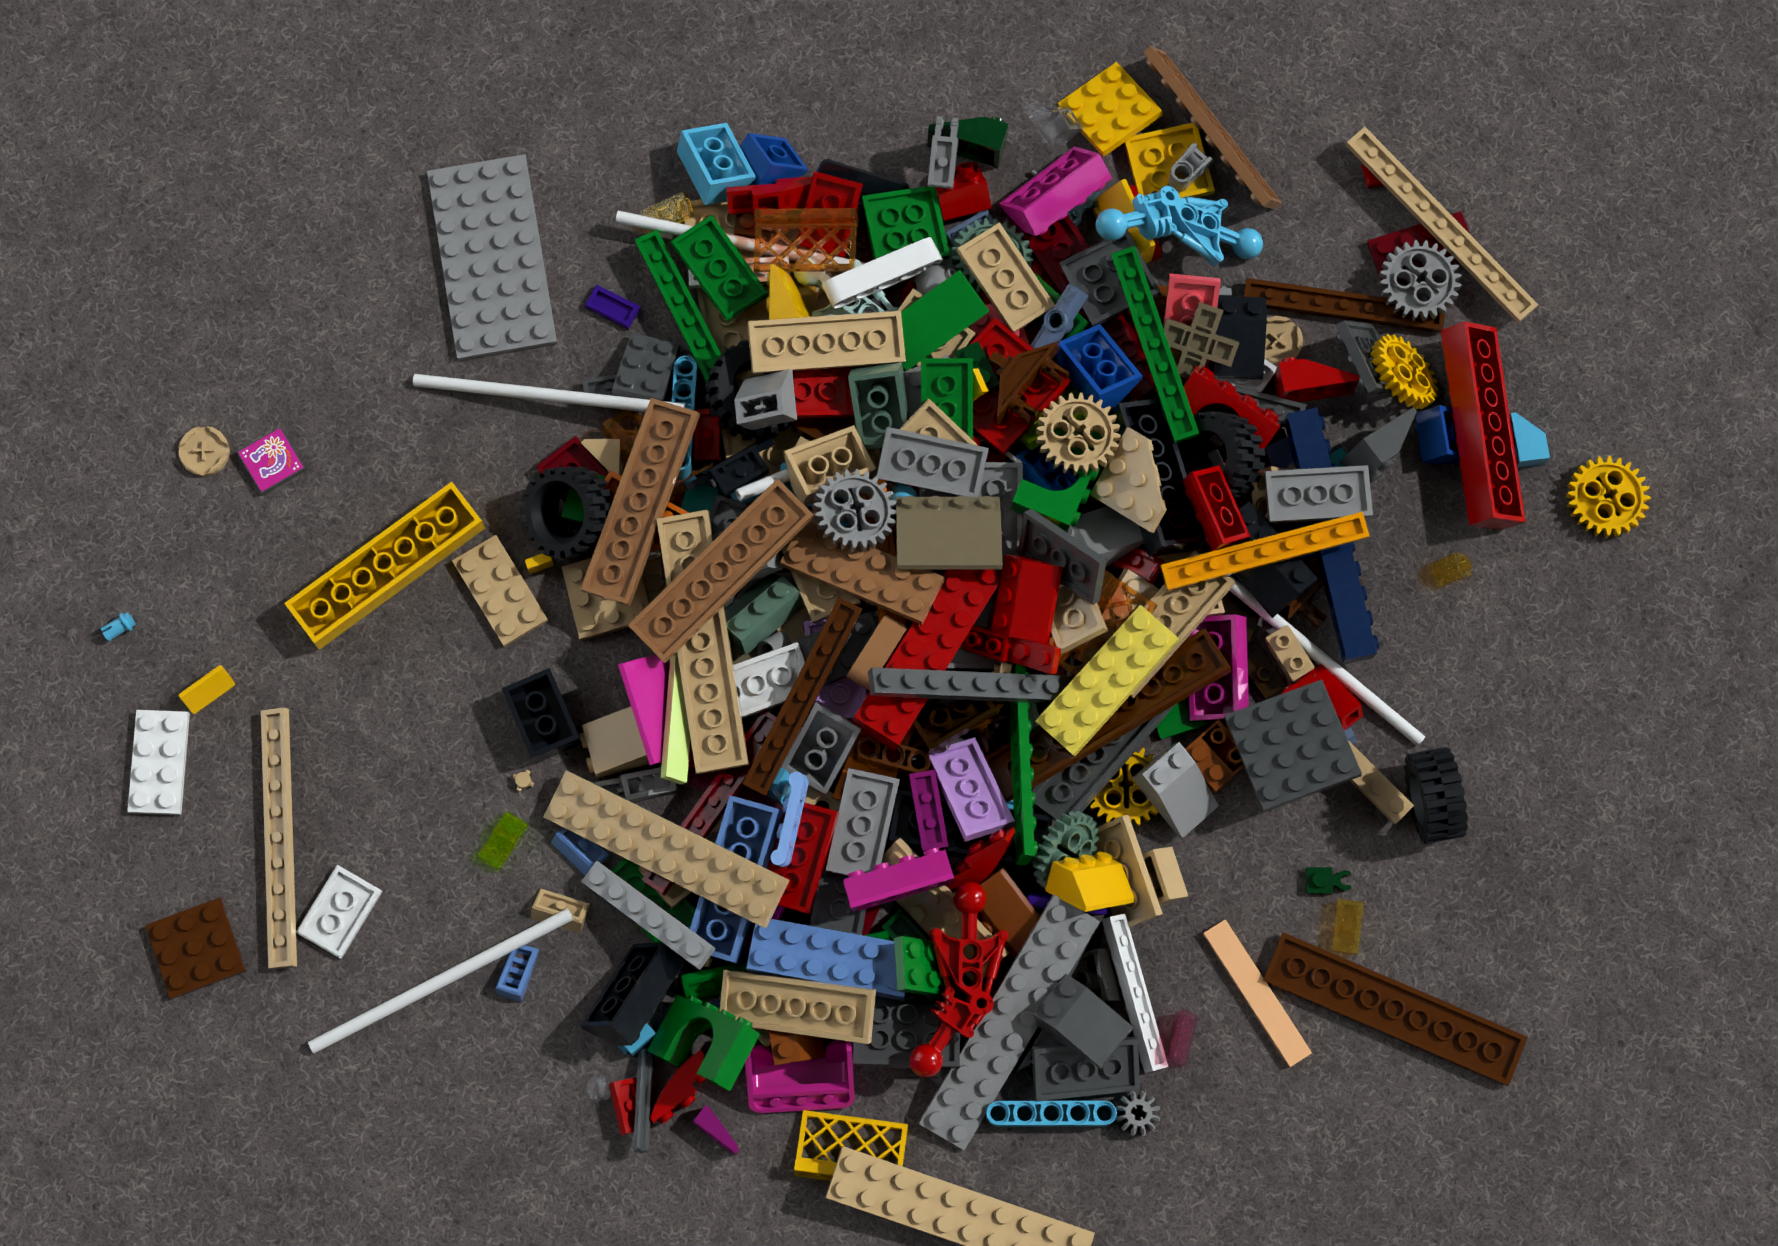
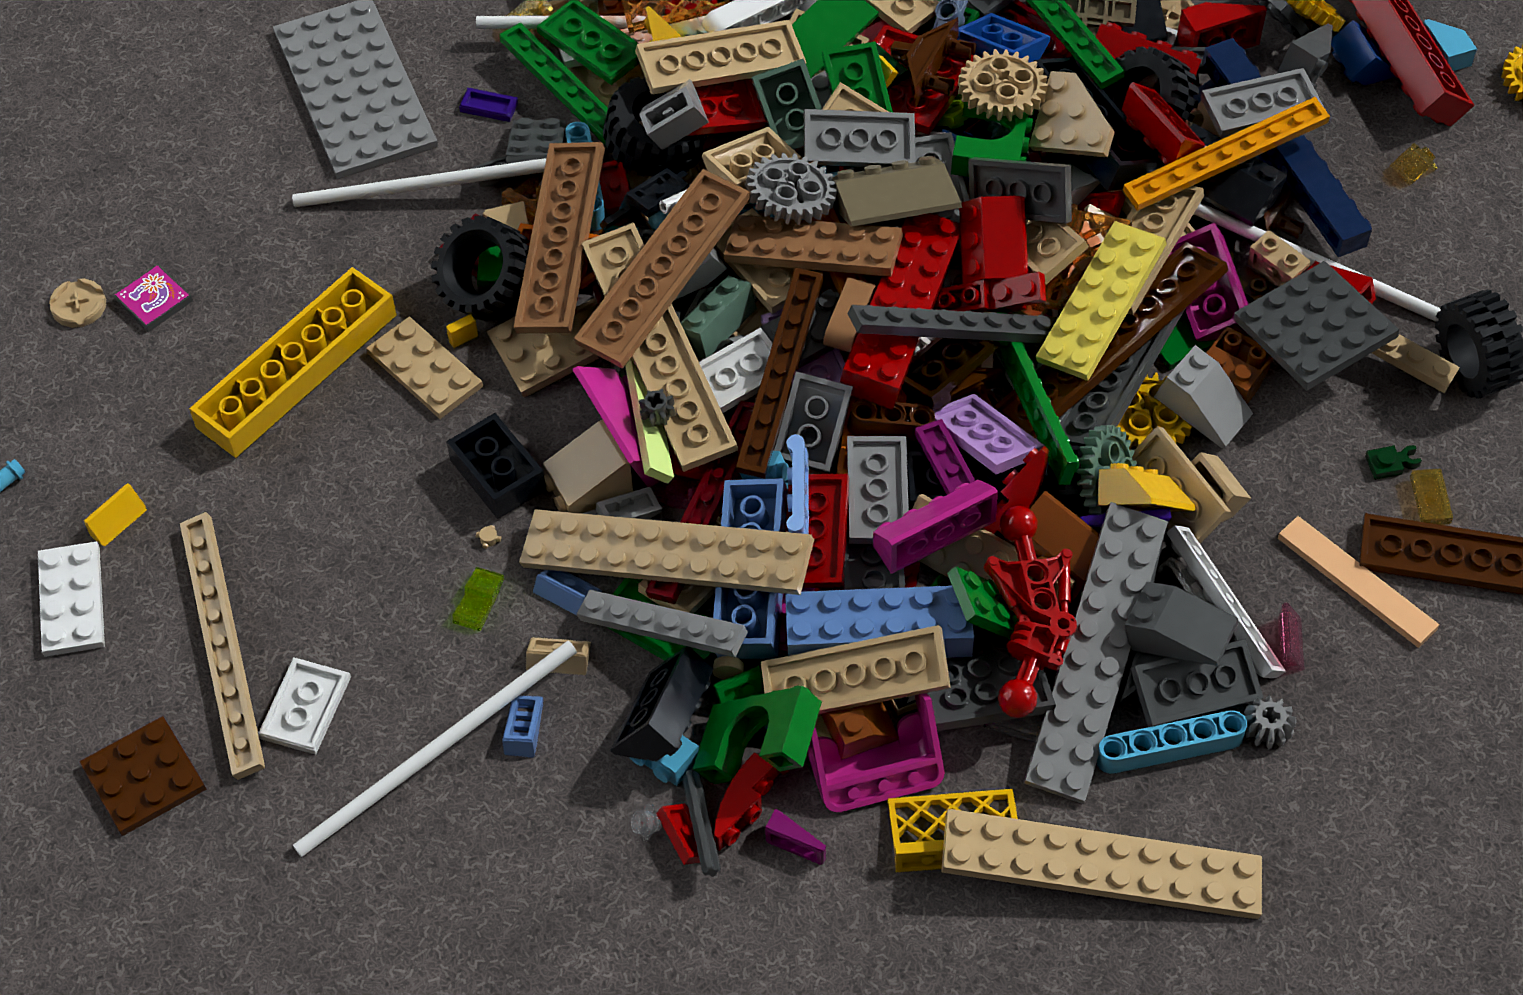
camera: 10 degrees left, 20 degrees down
none -> dark grey gear [639,389,676,427]

